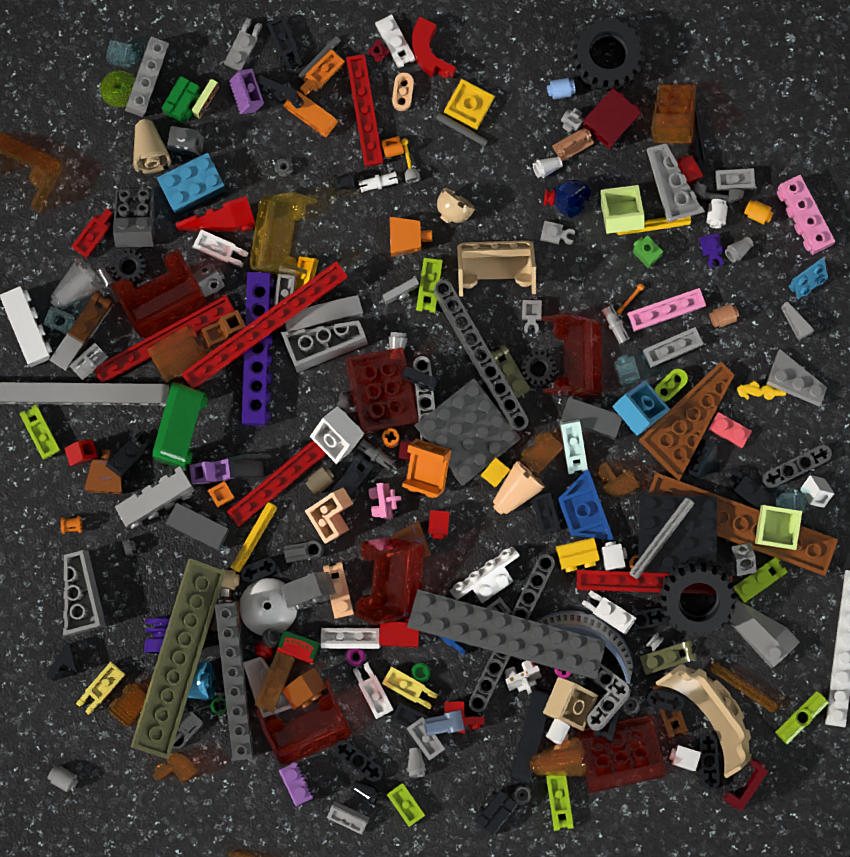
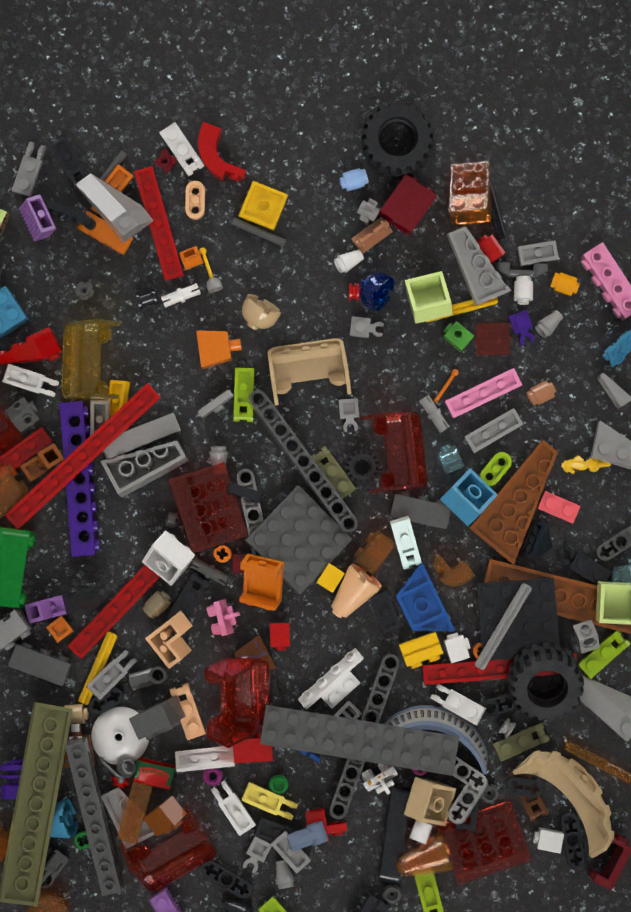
camera: 10 degrees left, 5 degrees up
none -> light grey wedge [76,173,153,243]
none -> light grey hinge [86,650,137,700]
none -> dark grey hinge [97,757,125,783]
none -> light grey plate [243,836,272,873]
none -> clear red piece [474,323,512,356]

